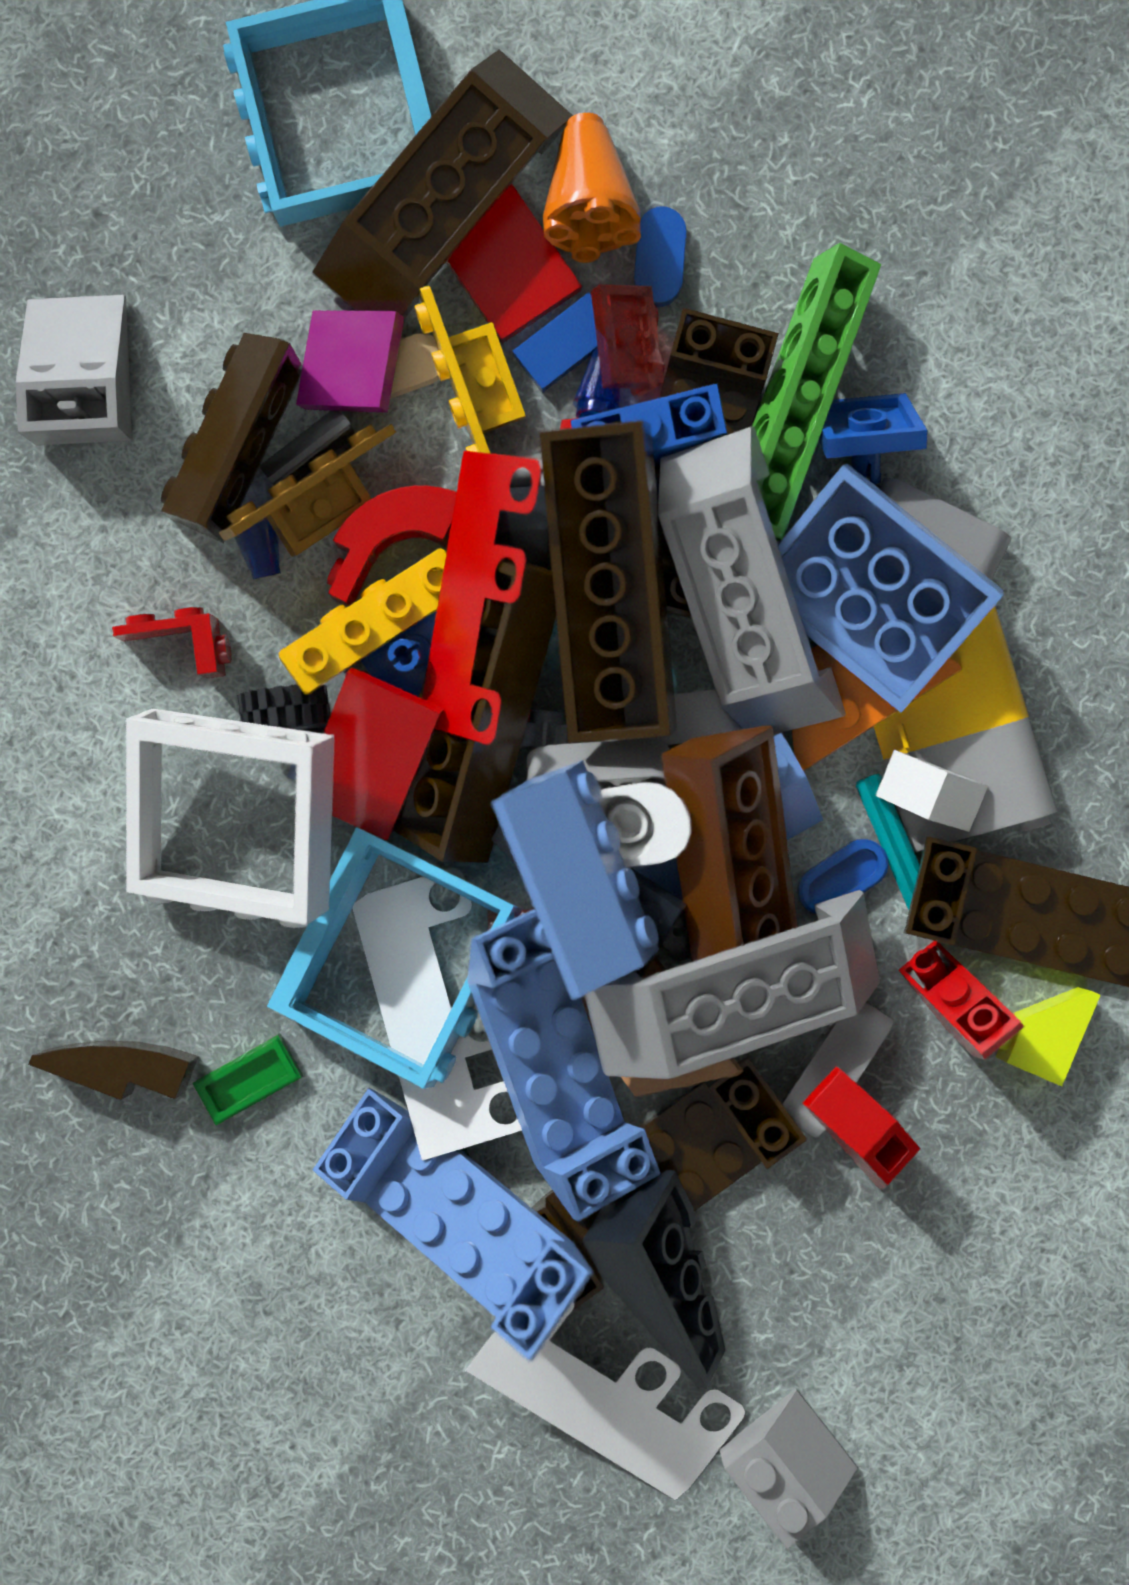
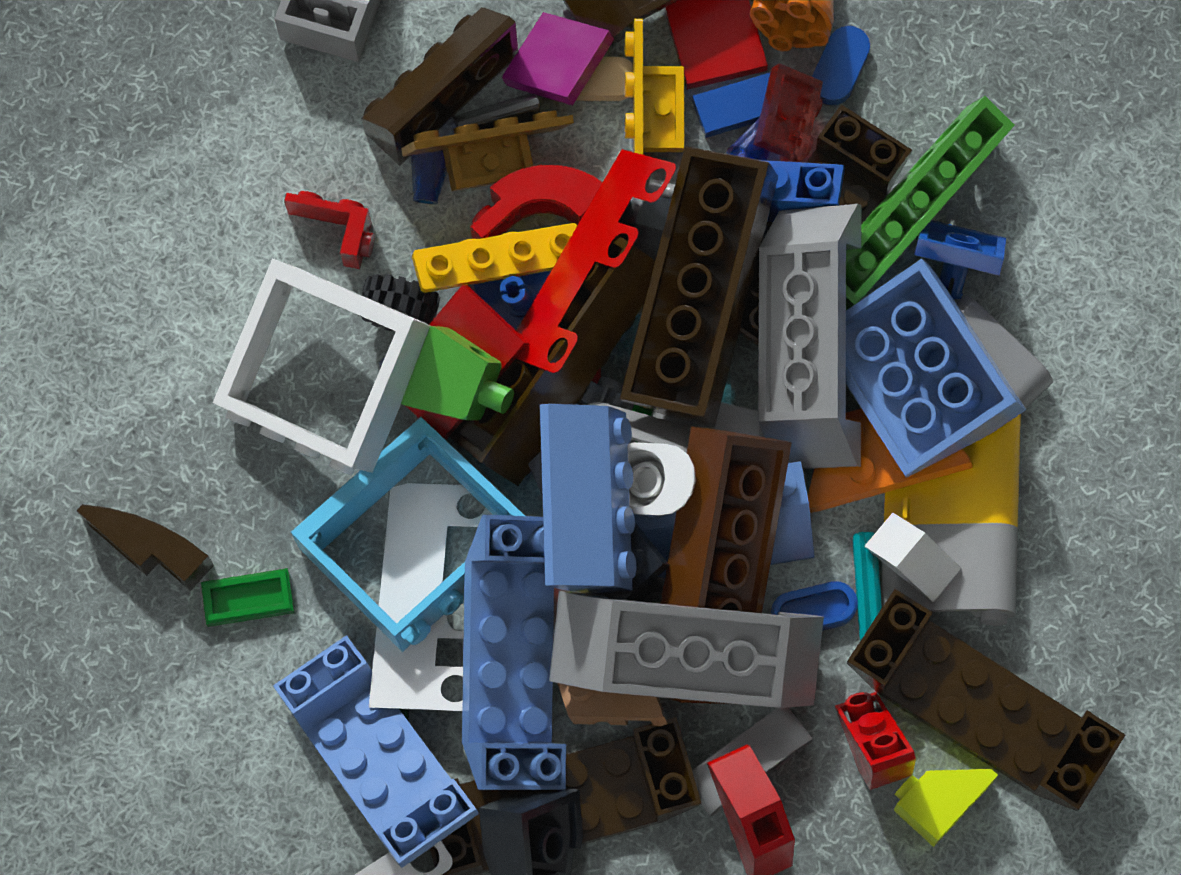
camera: 25 degrees right, 15 degrees down
none -> bright green torso [401,326,514,420]

